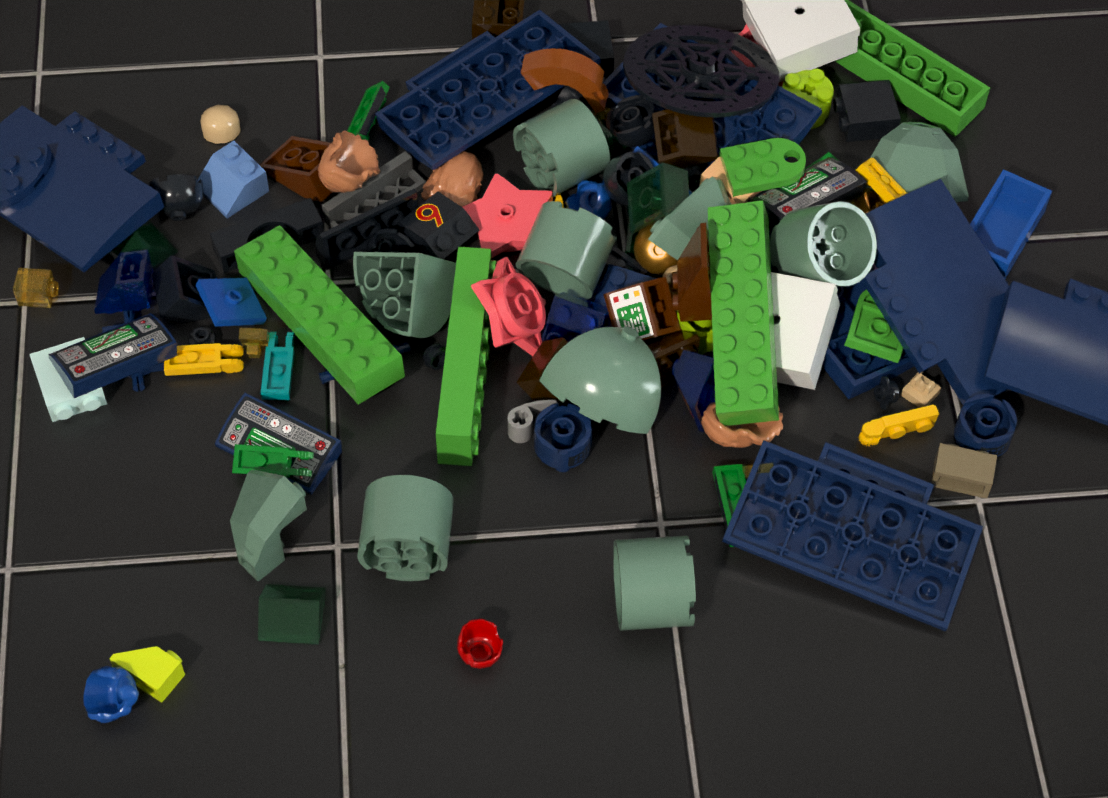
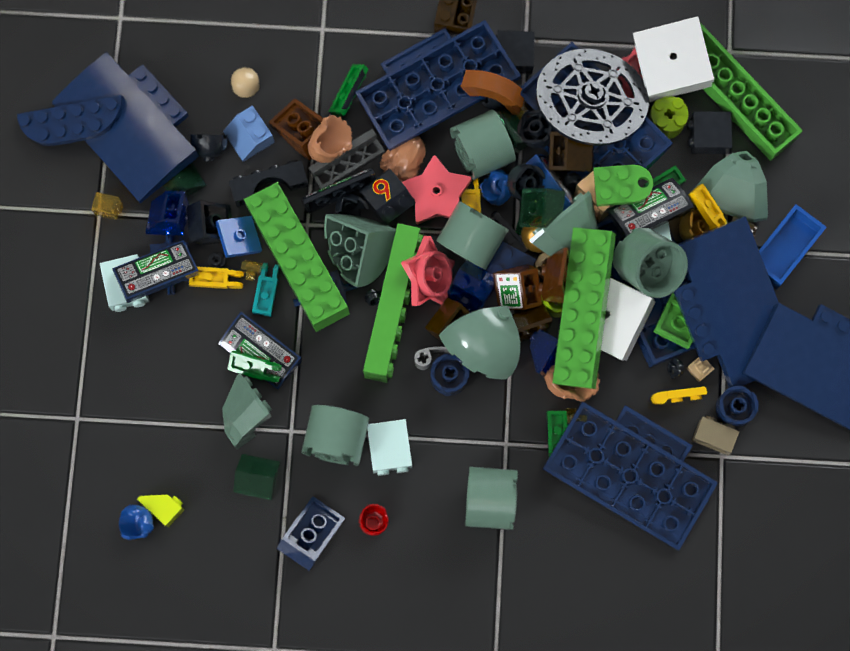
camera: 10 degrees right, 20 degrees up
none -> dark blue slope [277,497,345,571]
none -> light aqua brick [367,419,412,476]

